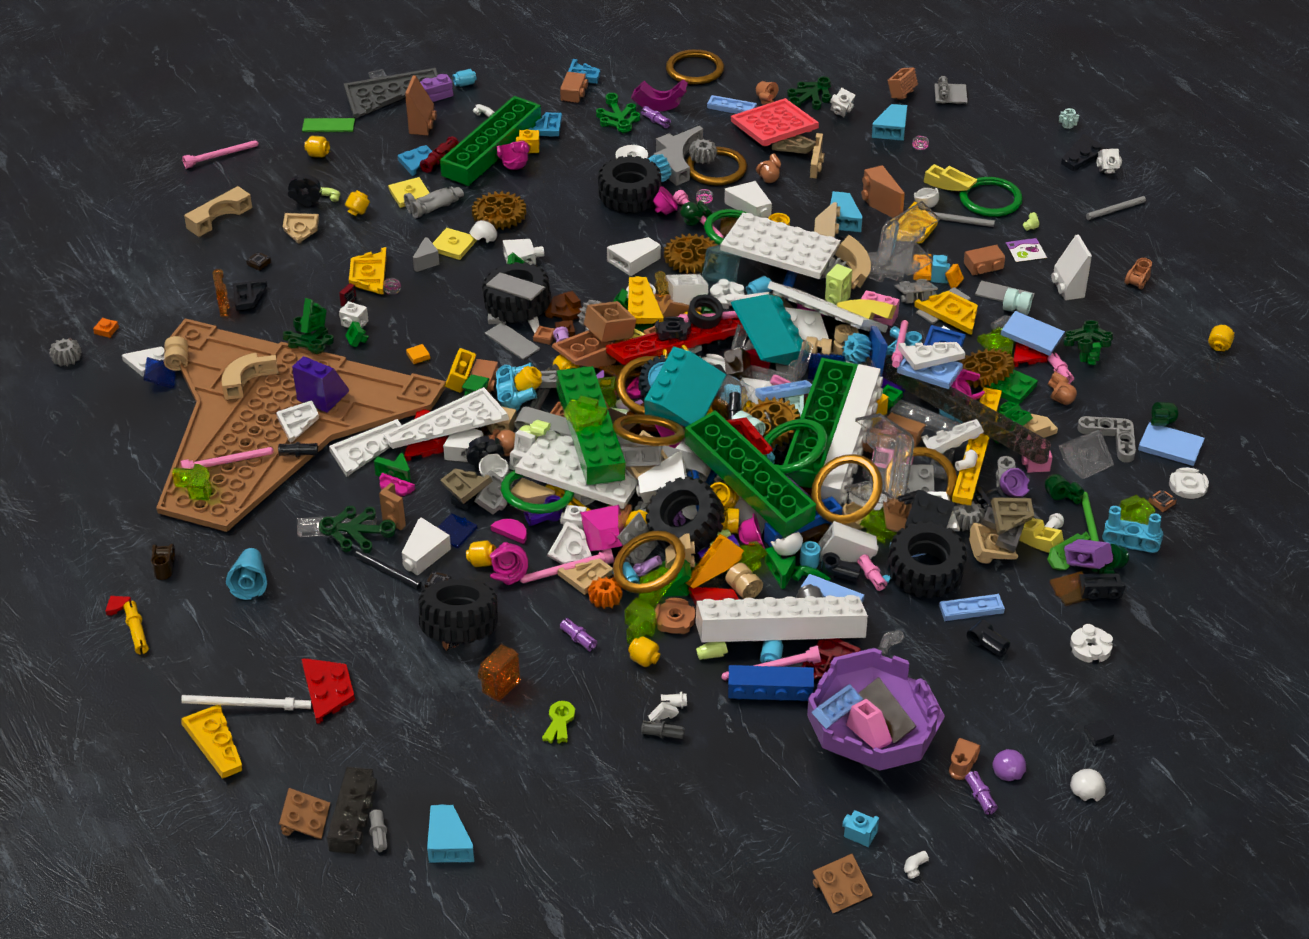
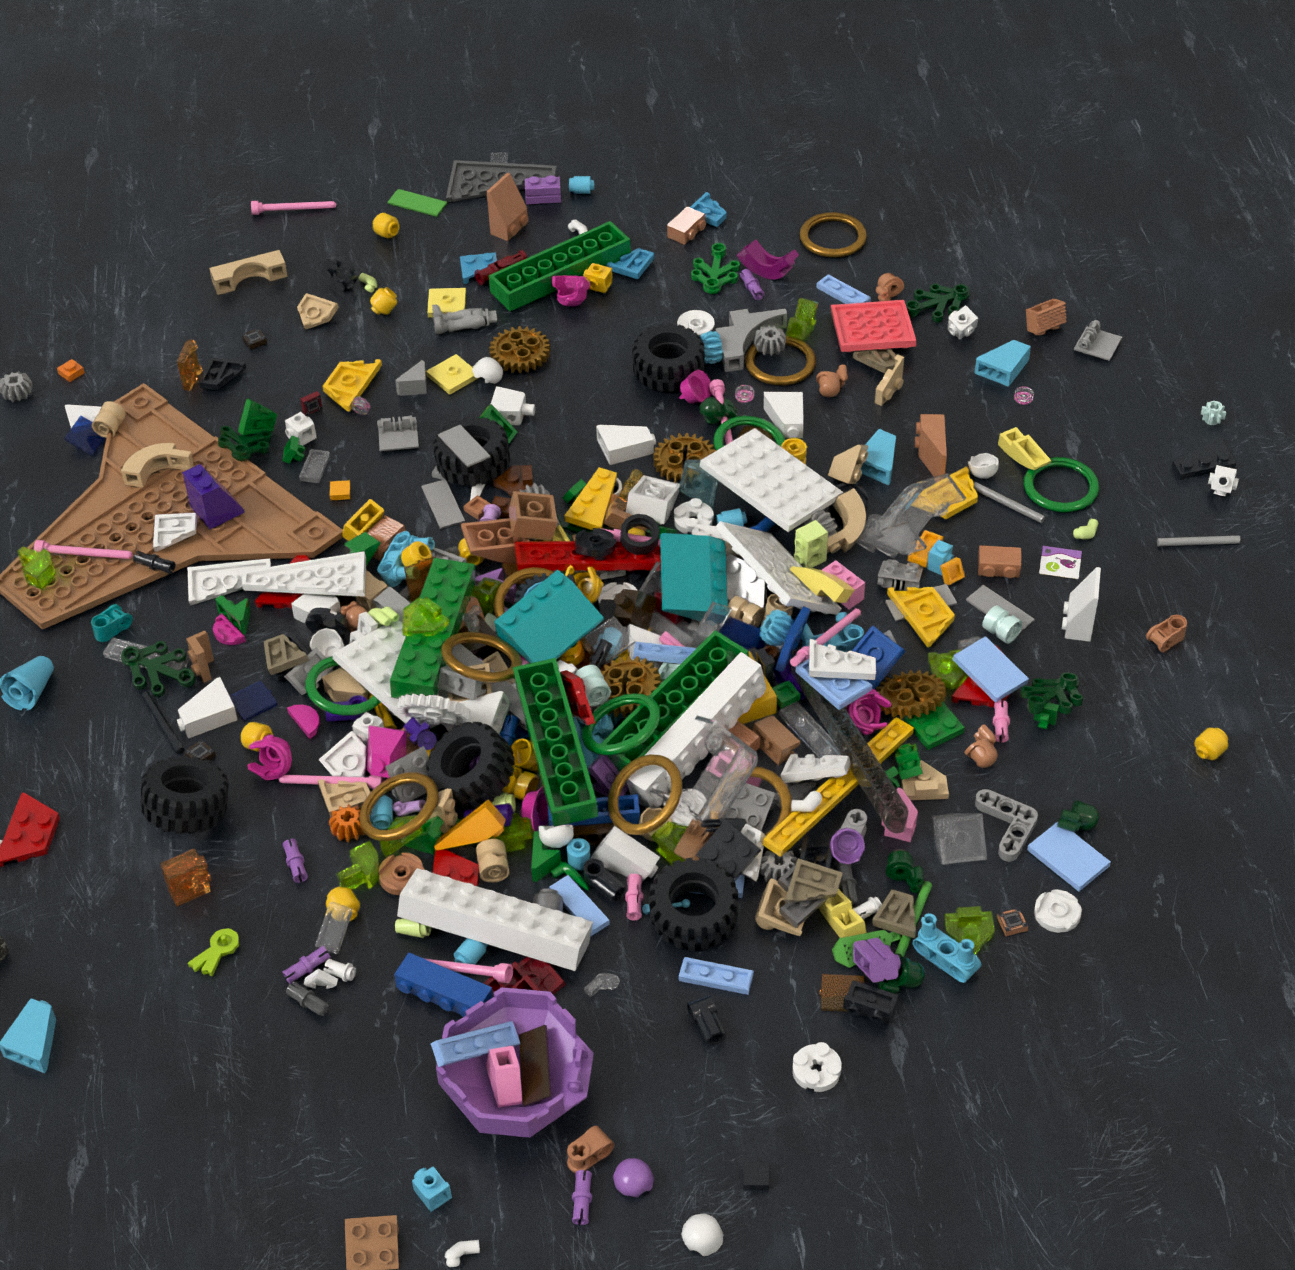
camera: 25 degrees right, 5 degrees up
none -> teal piece [91,604,133,642]
none -> medium lavender pin [282,946,330,984]
none -> clear tile [299,449,330,483]
none -> clear tile [315,901,353,954]
none -> light grey hinge [377,415,419,451]
none -> white gear [397,694,470,726]
none -> dark purple hips [403,717,437,750]
none -> clear orange piece [404,556,436,601]
none -> clear arm [463,605,481,632]
none -> clear neon green brick [786,298,819,340]
none -> dark tan wing [873,890,916,938]

